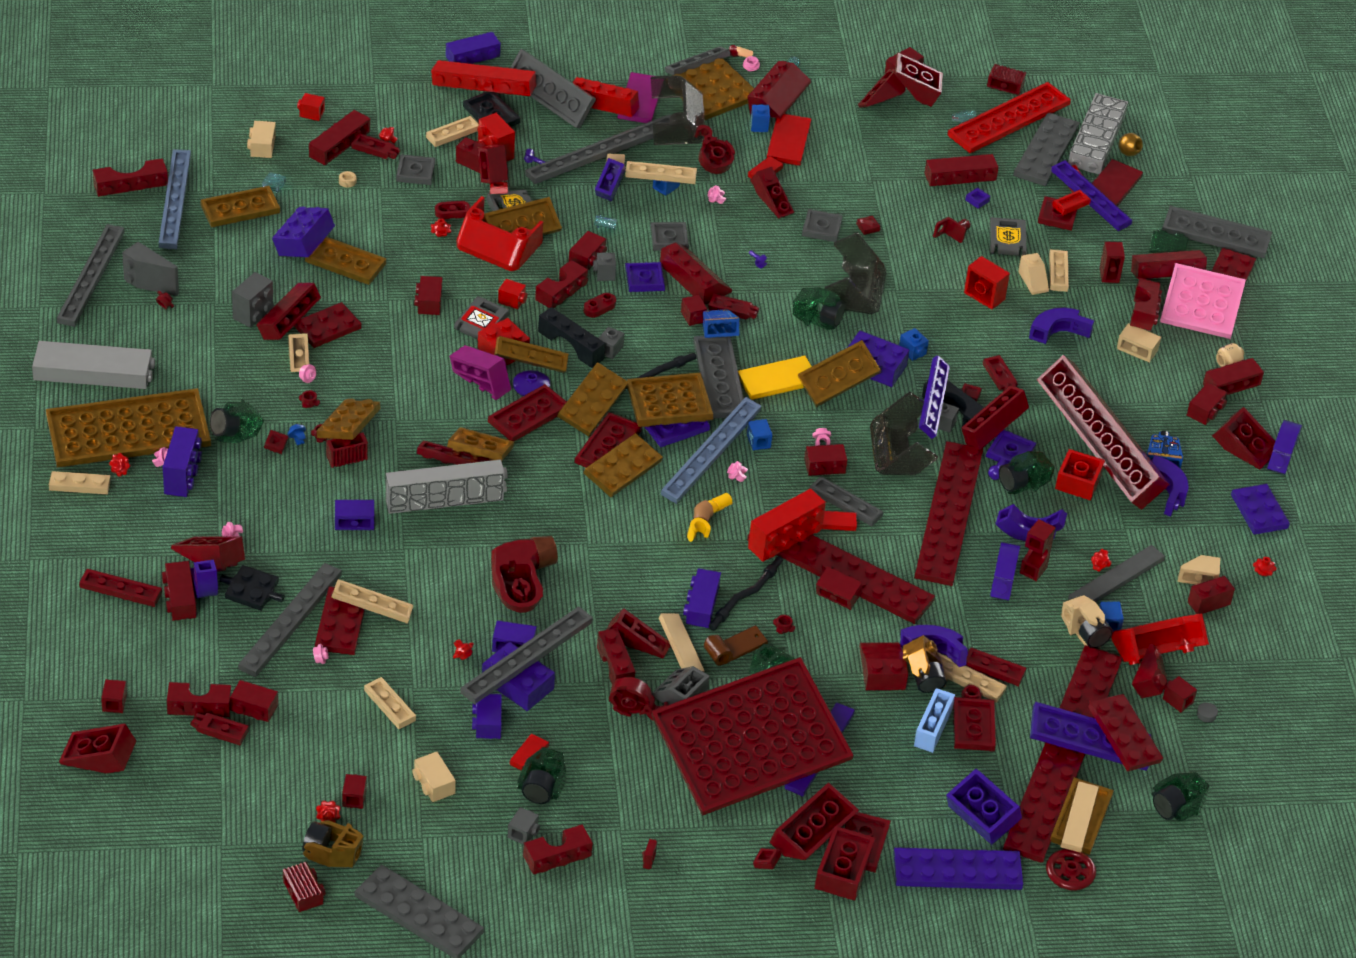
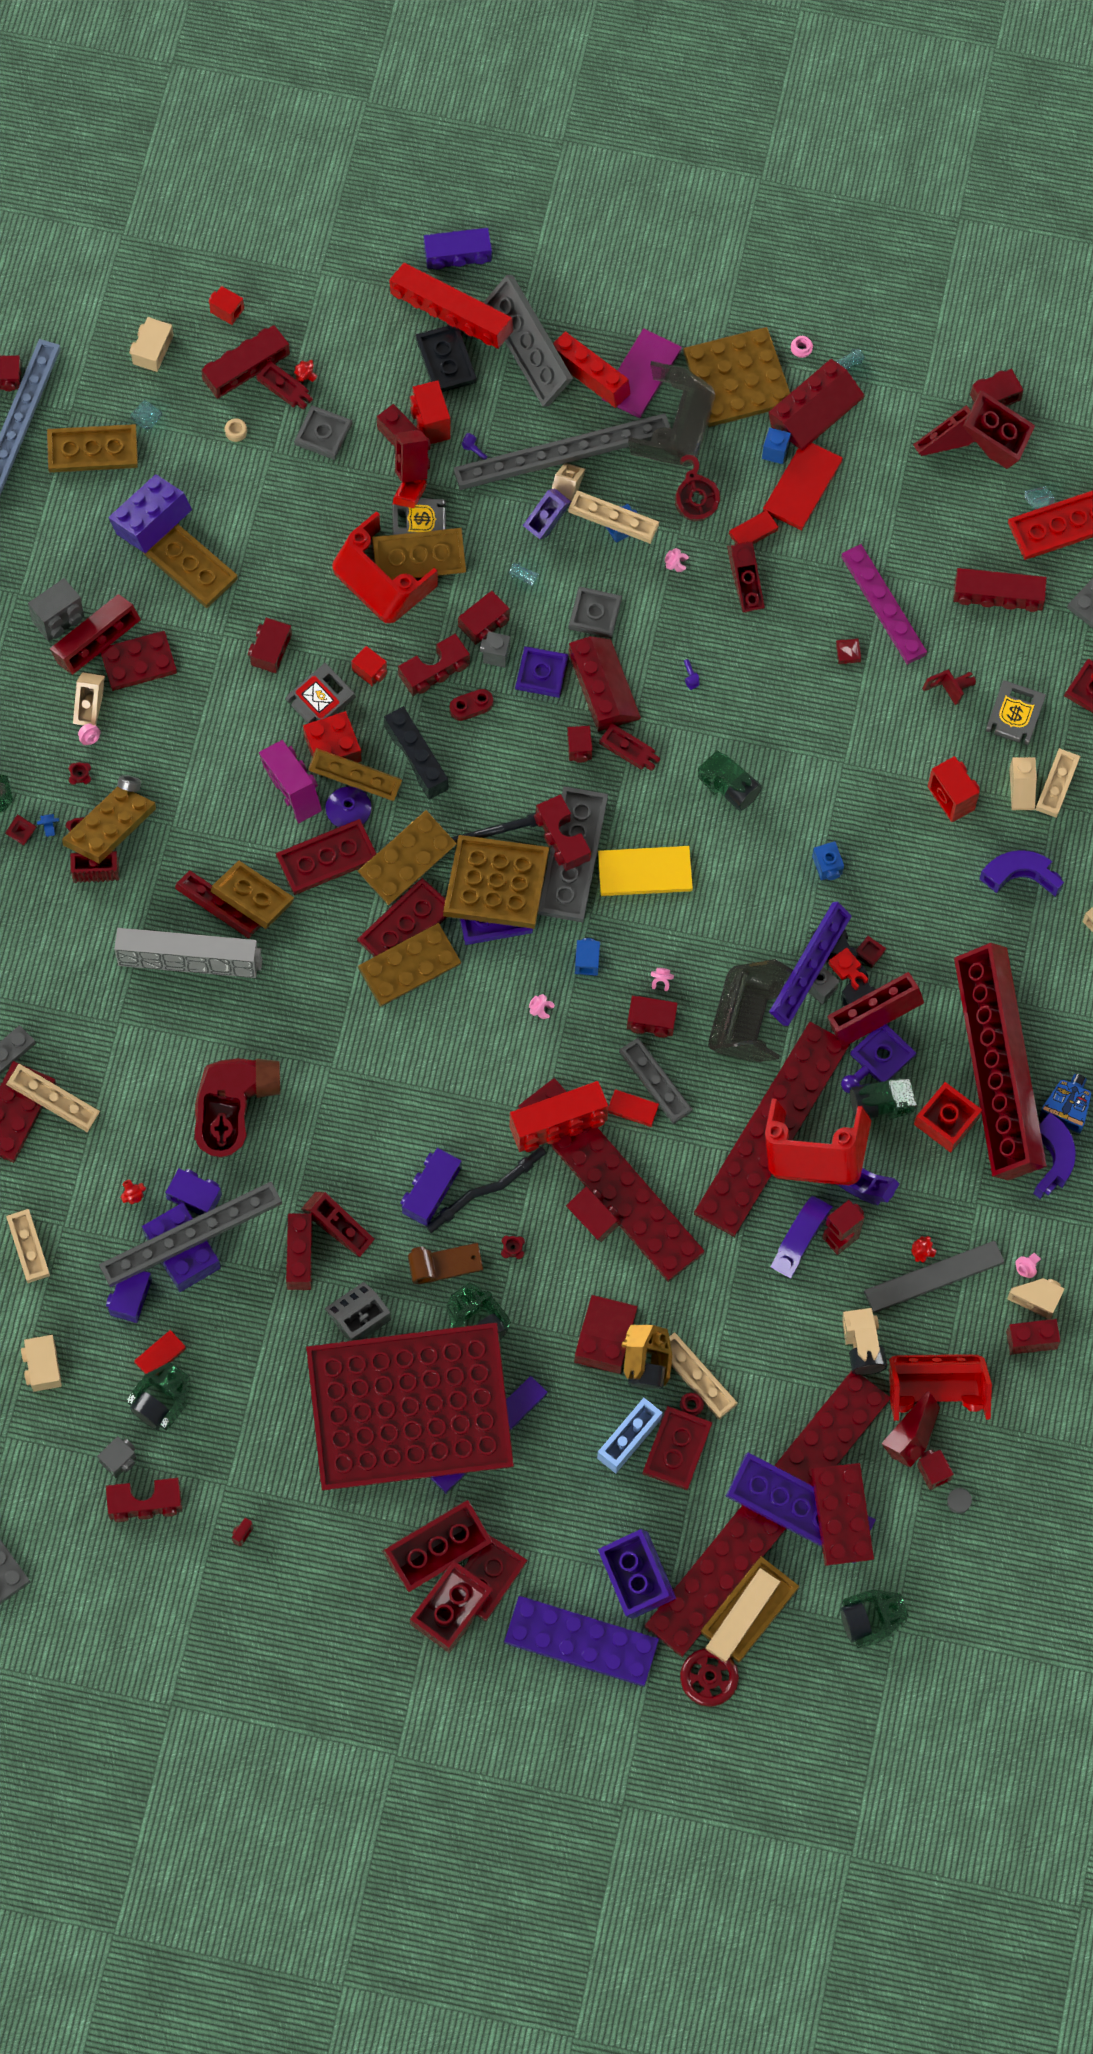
camera: 20 degrees right, 25 degrees up
dark purple brick [335,500,374,530] -> none
tan plate [426,116,479,147] -> none
red plant [431,219,451,237] -> none
dark red plate [435,201,470,219] -> none
dark grey brick [599,326,624,359] -> none
dark red piece [608,677,669,721] -> none
tan tile [659,613,705,672] -> none
sand blue plate [661,397,761,504] -> none
dark grey tile [665,46,731,75] -> none
yellow piece [687,493,733,542] -> none
blue torso [703,310,739,338] -> none
arm [729,45,753,58] -> none
dark red tile [753,848,781,869] -> none
pearl gold plate [798,340,881,407] -> none
dark grey tile [802,209,843,242] -> none
clear smoke windscreen [824,232,886,315] -> none
dark purple brick [847,331,910,387] -> none
dark purple arch [900,625,968,667] -> none
dark purple plate [965,188,991,209] -> none
dark red plate [965,648,1027,686] -> none
dark red hinge [983,355,1018,391] -> none
blue brick [1099,601,1124,631] -> none
none -> flat silver tile [117,775,141,792]
none -> dark red arch [534,794,591,871]
none -> red windscreen [765,1099,872,1185]
none -> red plate [828,948,869,991]
none -> magenta plate [841,544,927,665]
none -> bright pink plate [1016,1253,1041,1278]

